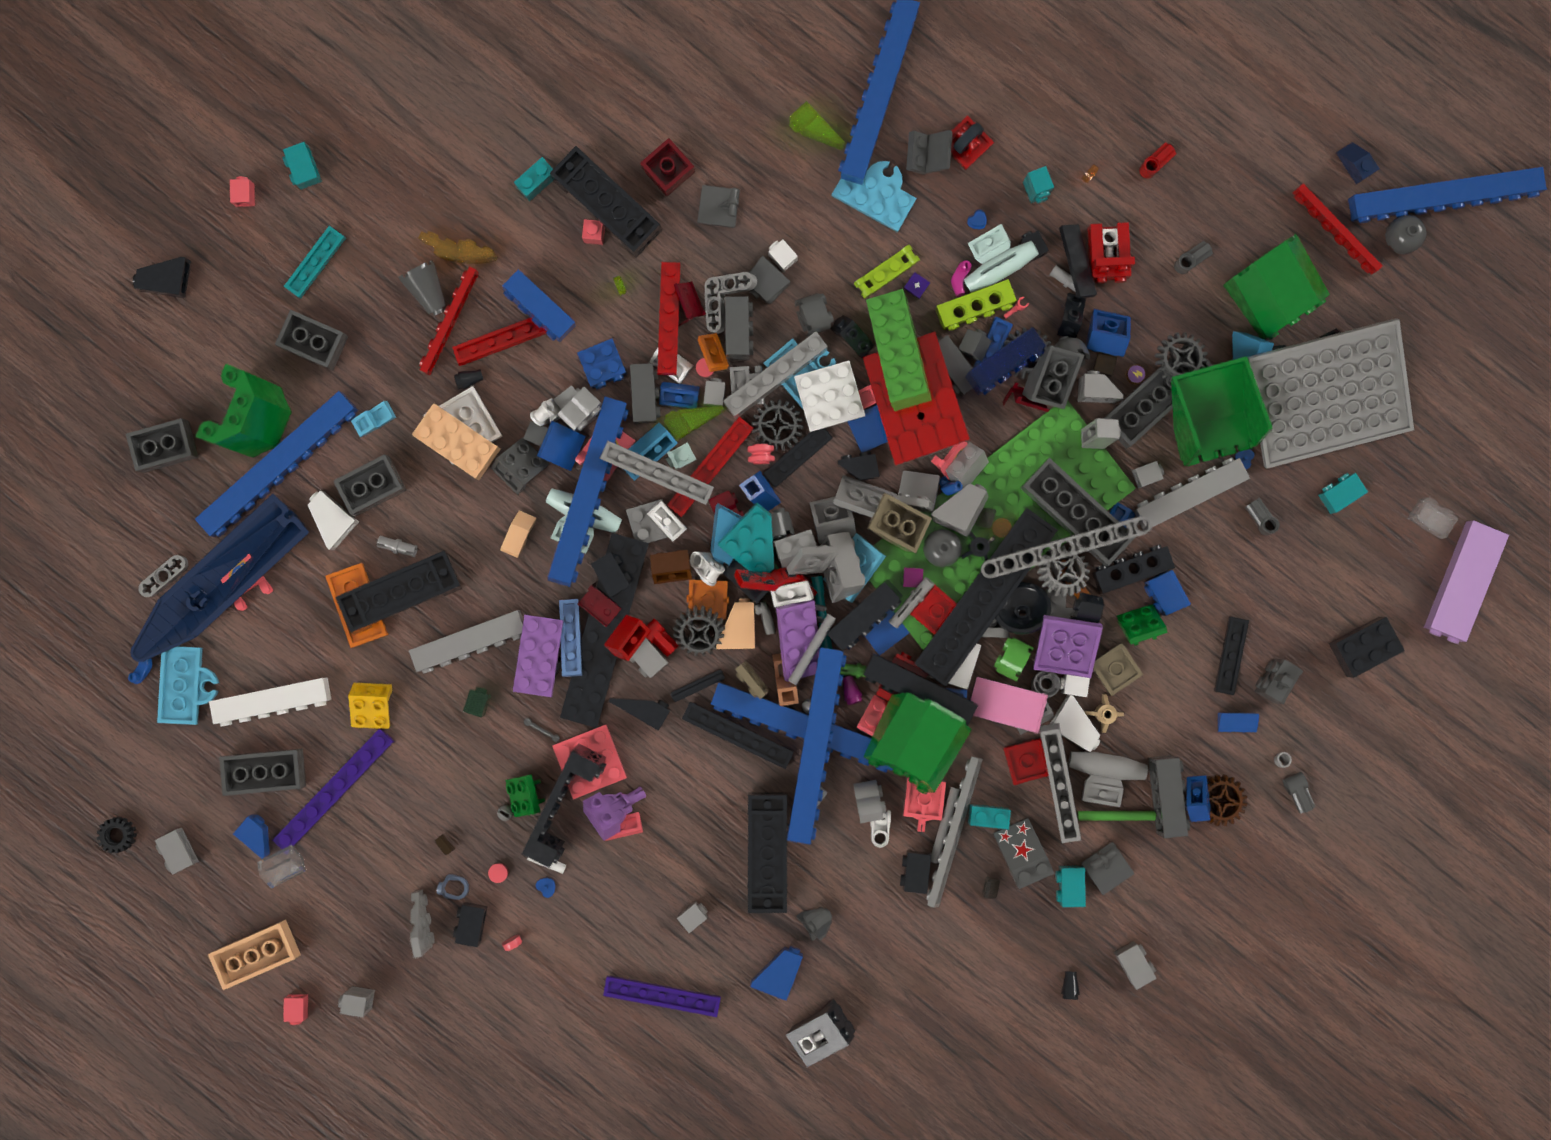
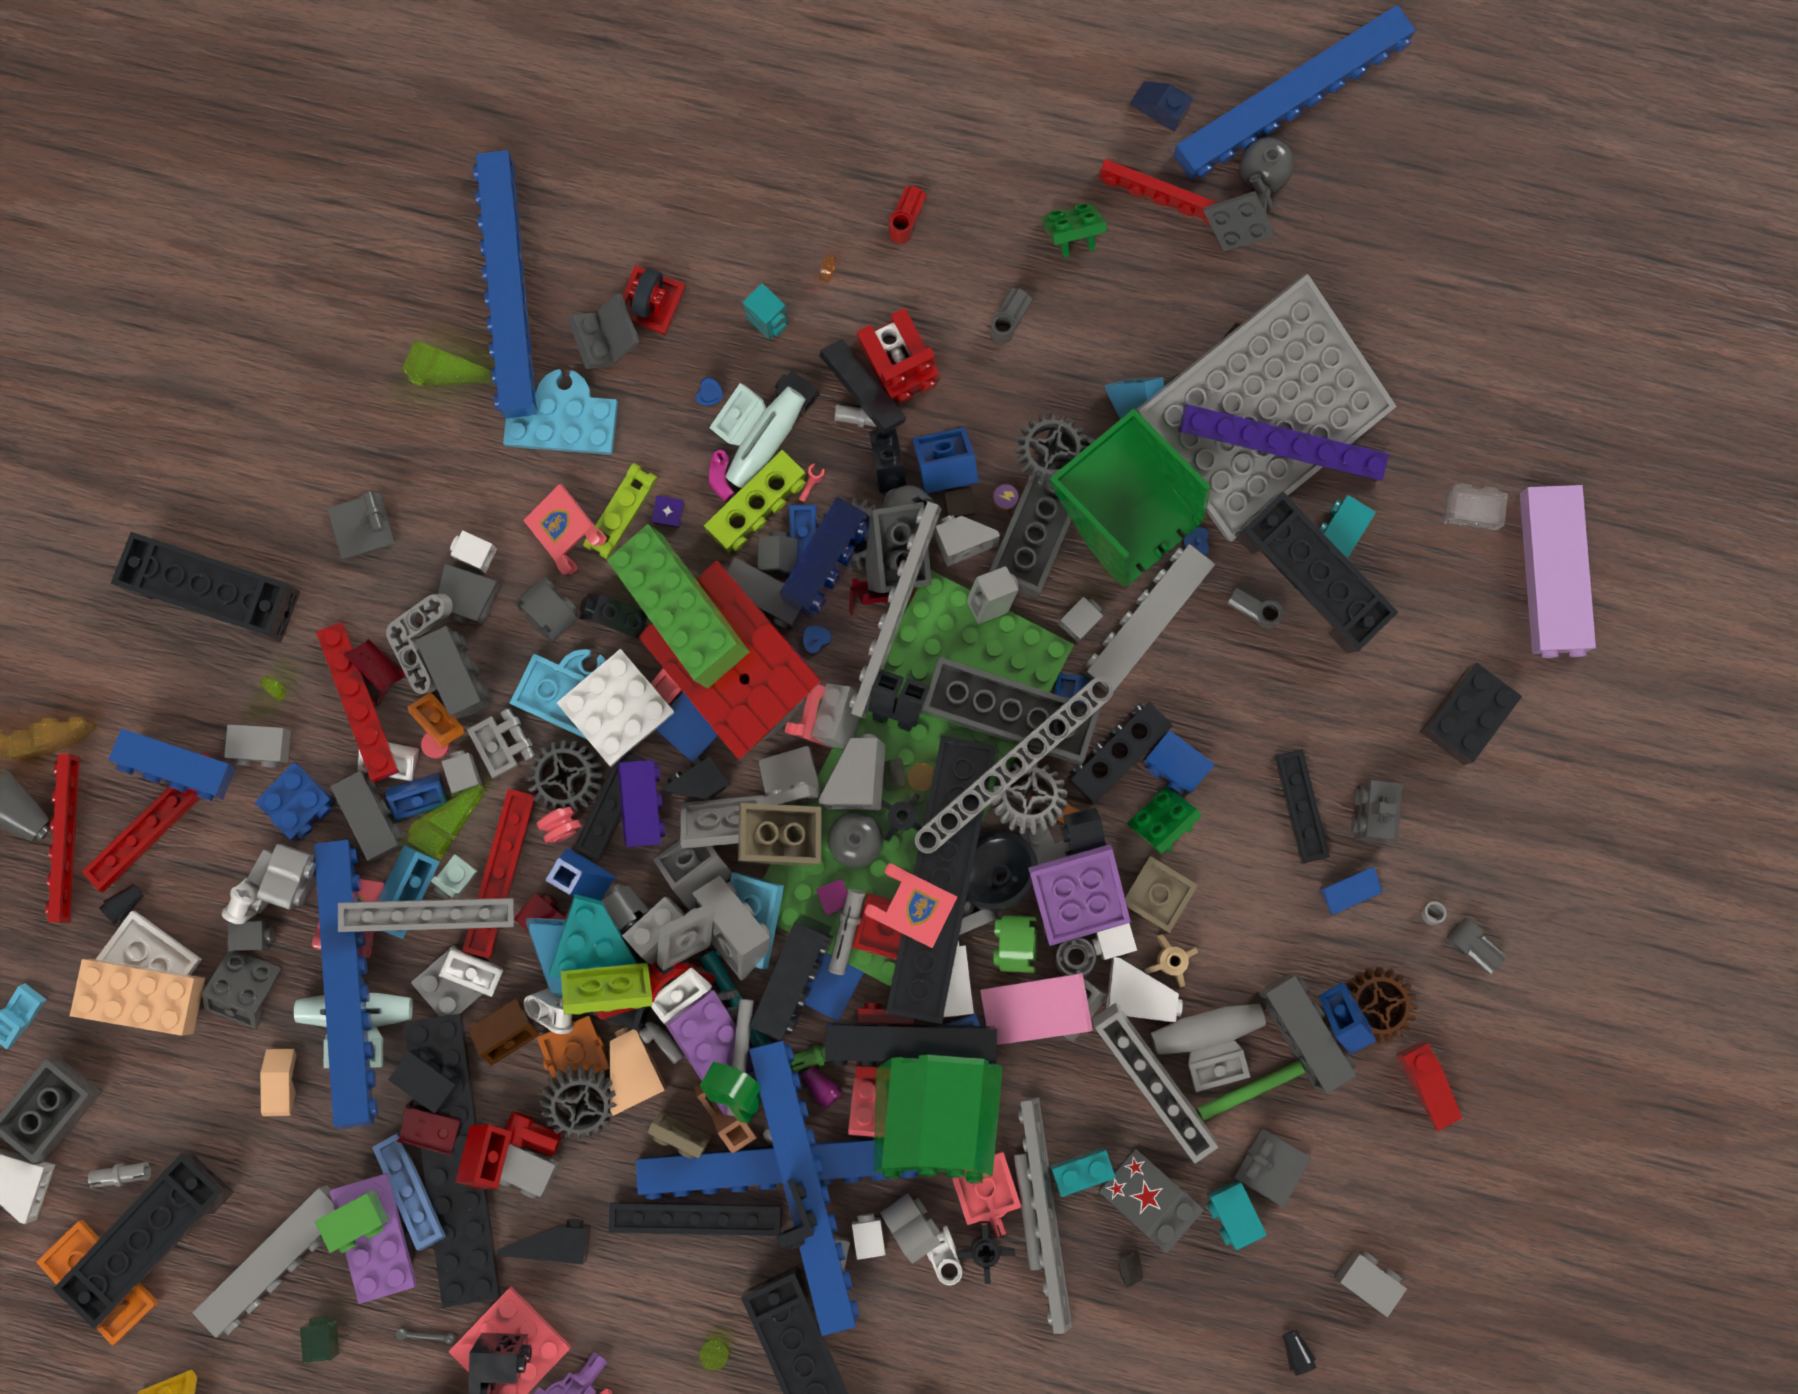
camera: 25 degrees left, 5 degrees down
teal brick [514,157,553,202] -> none
blue tile [537,421,586,471] -> none
coral brick [582,219,605,245] -> none
dark red brick [640,138,695,197] -> none
black axle [671,669,725,702] -> none
light grey brick [723,332,828,419] -> none
black brick [900,850,931,894] -> none
blue arm [939,476,963,496] -> none
red tile [1003,738,1049,785] -> none
green windscreen [1223,234,1330,340] -> none
none -> light grey brick [224,725,291,768]
none -> bright green brick [314,1190,389,1254]
none -> coral flag [524,484,607,575]
none -> lime plate [561,963,653,1015]
none -> dark purple brick [617,760,665,847]
none -> green brick [700,1061,761,1124]
none -> clear neon green tile [700,1339,729,1370]
none -> black bracket [777,1176,818,1250]
none -> blue piece [803,626,831,654]
none -> light grey plate [850,502,942,719]
none -> white brick [852,1213,886,1260]
none -> coral flag [864,863,957,948]
none -> black hips [868,669,930,732]
none -> black brick [957,1223,1015,1284]
none -> green plate [1041,203,1107,258]
none -> dark purple plate [1178,404,1389,481]
none -> dark grey plate [1203,174,1275,252]
none -> black plate [1234,491,1399,654]
none -> red slope [1396,1042,1462,1131]

